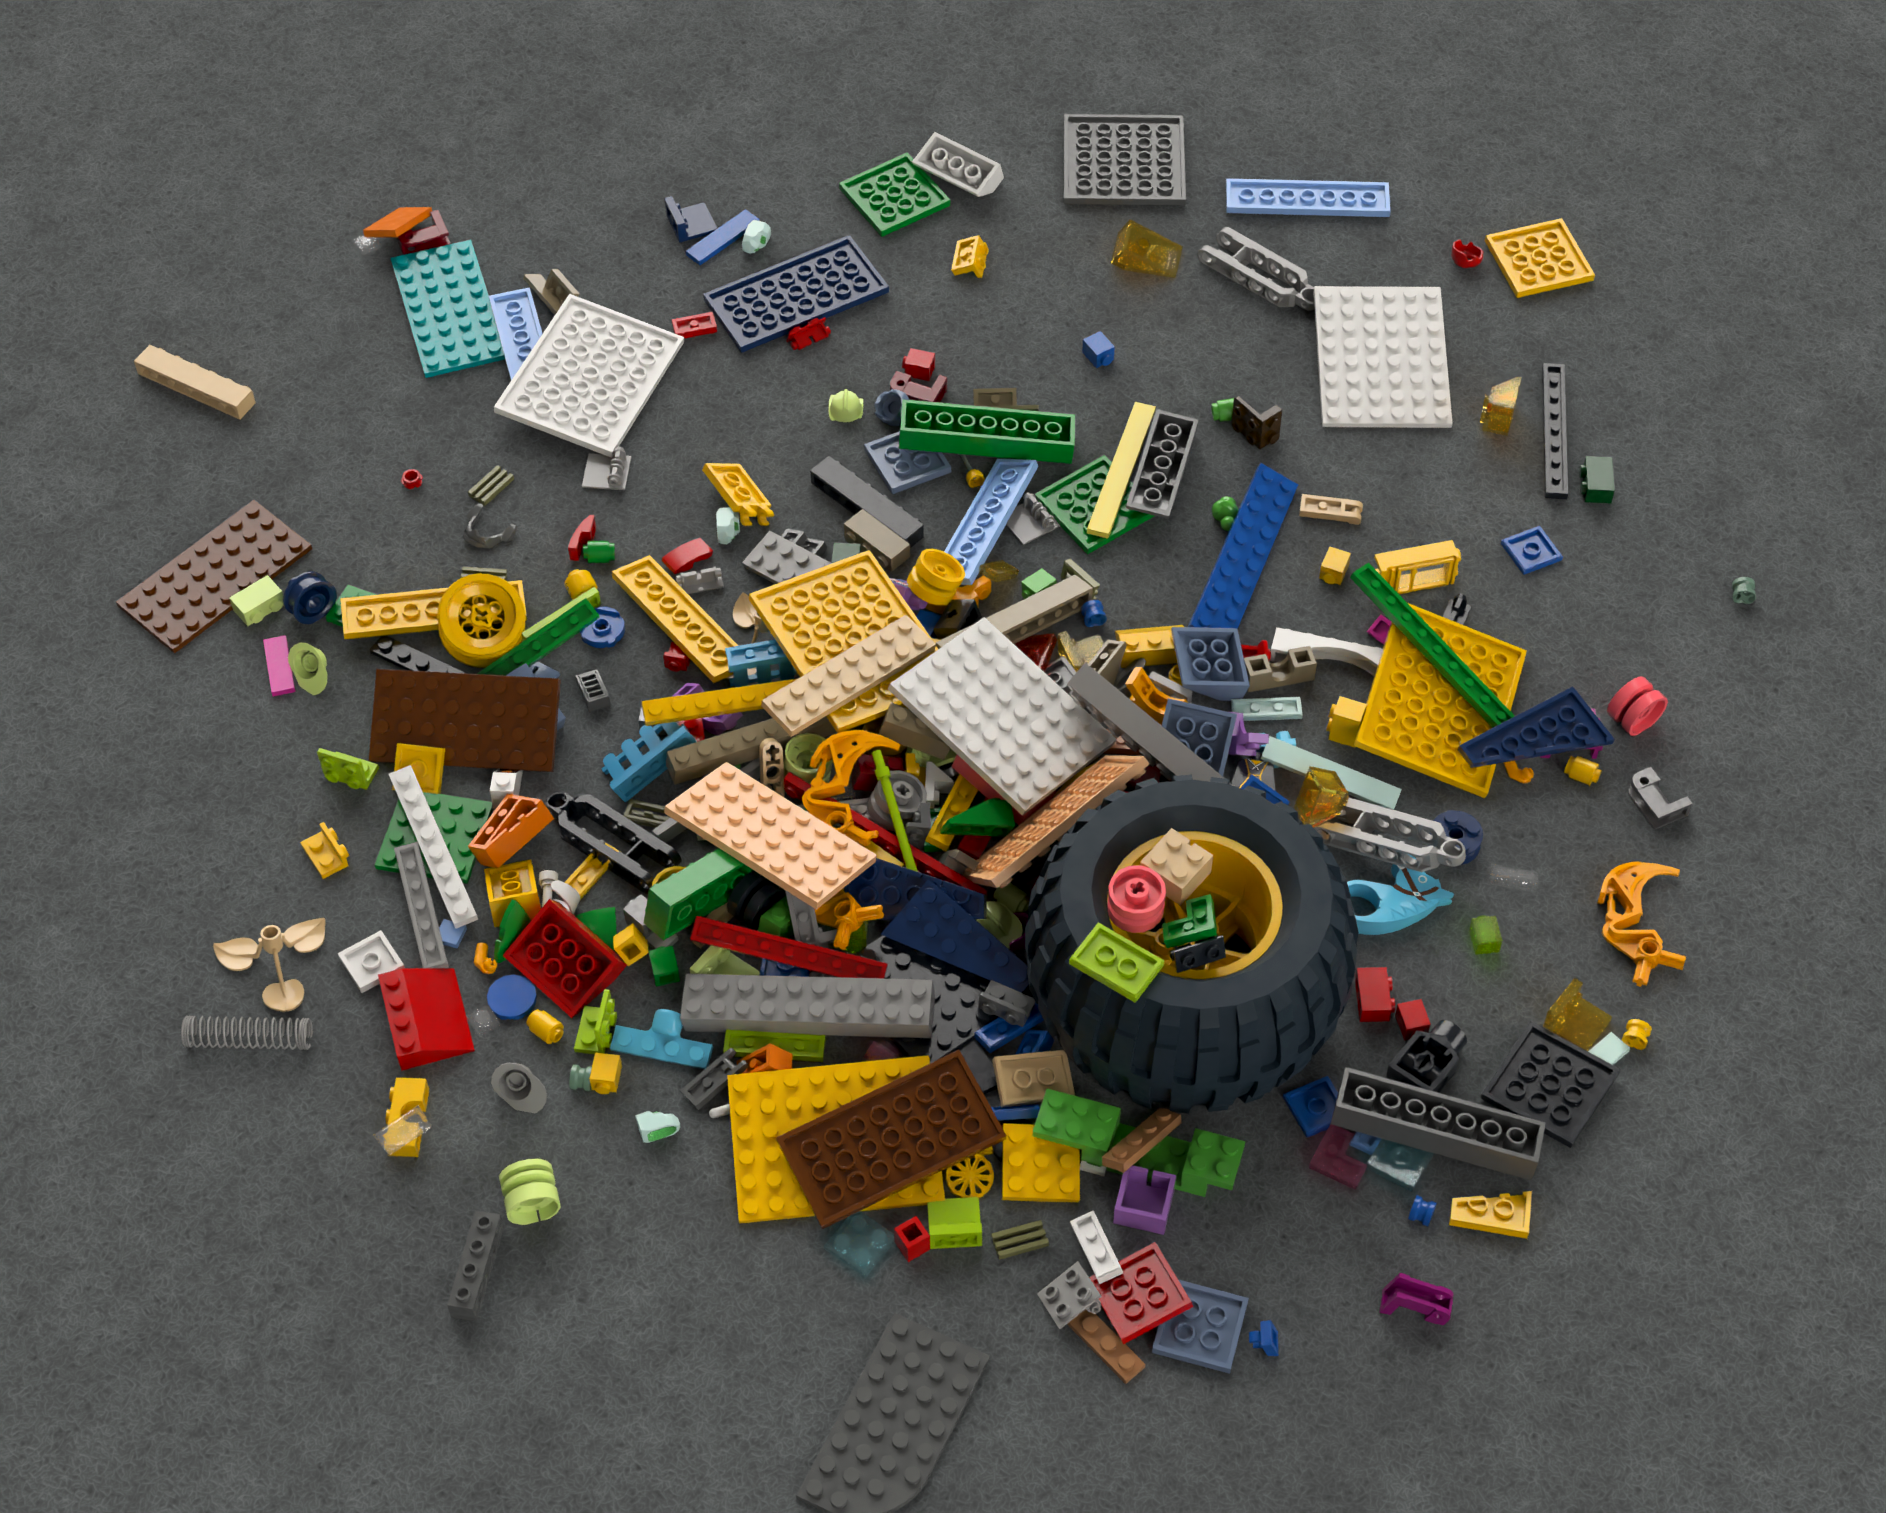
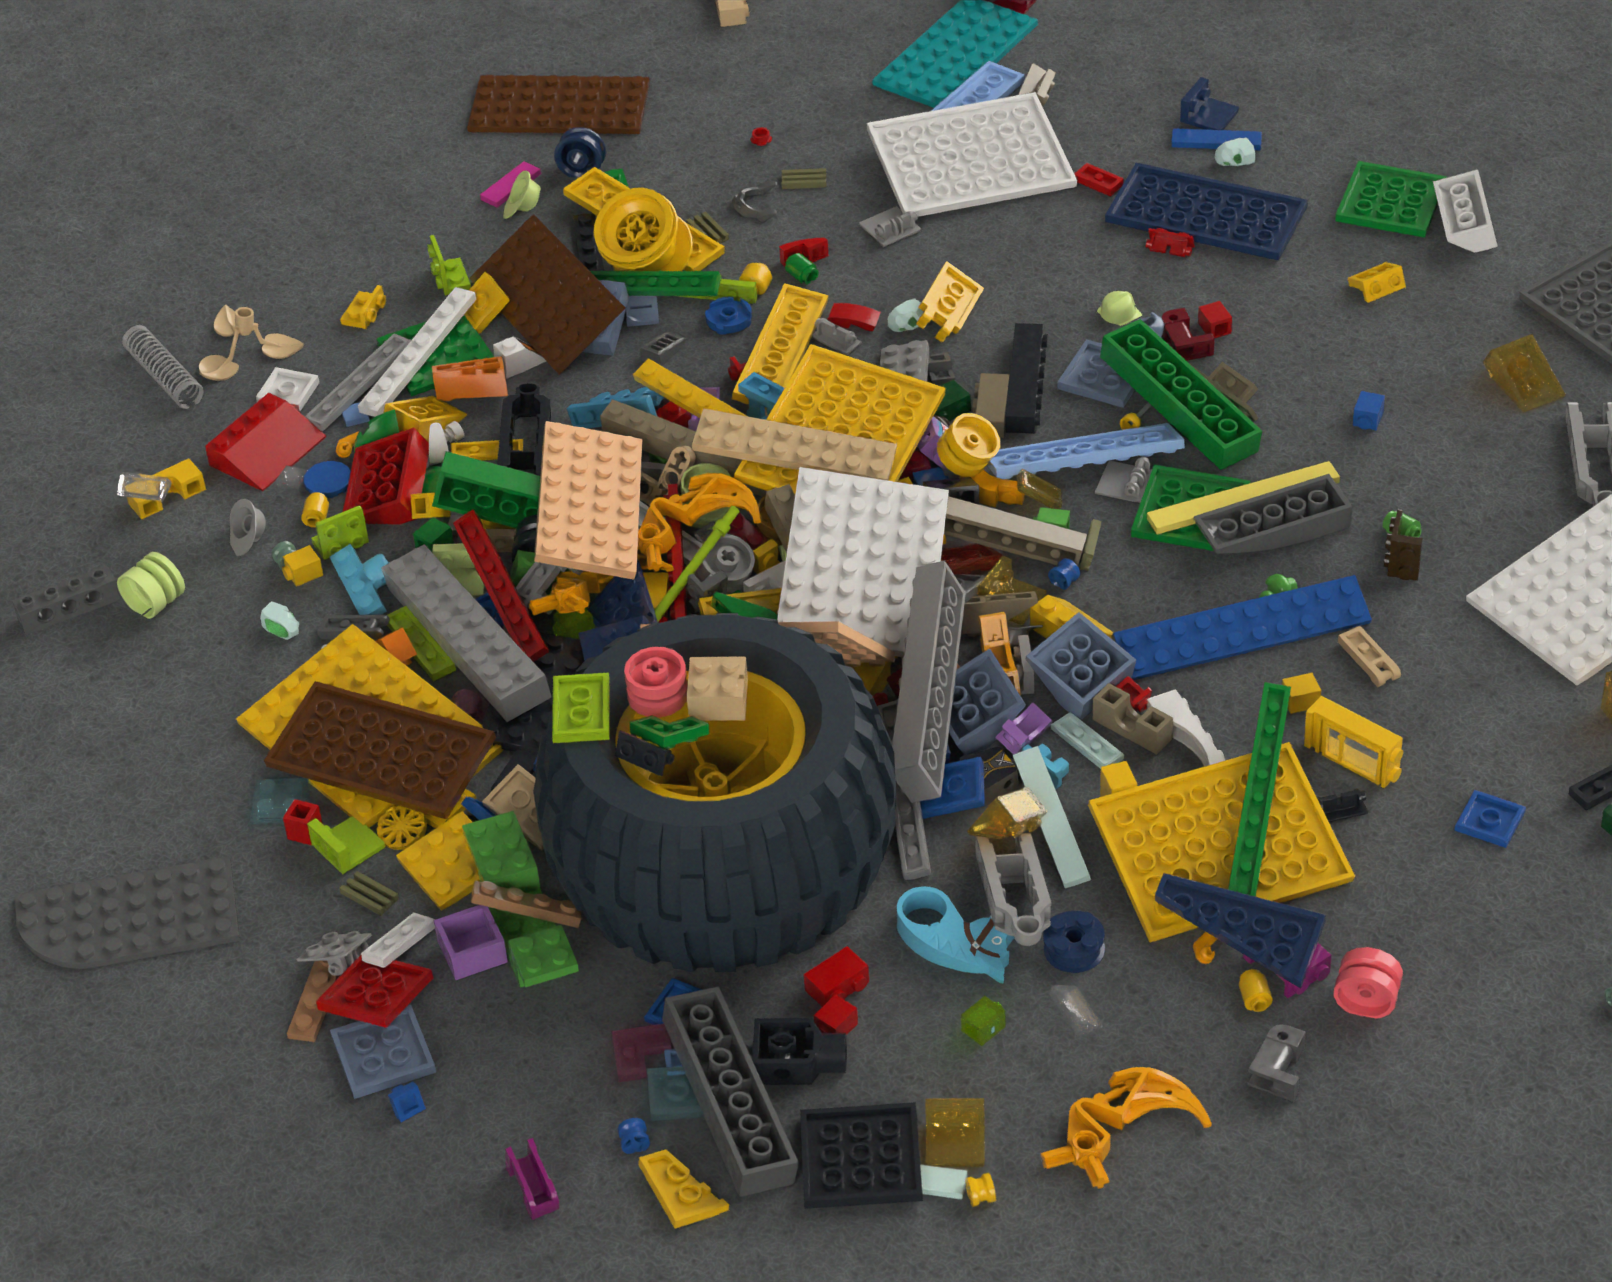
camera: 55 degrees right, 10 degrees down
yellowish green brick [229,575,283,626] -> none

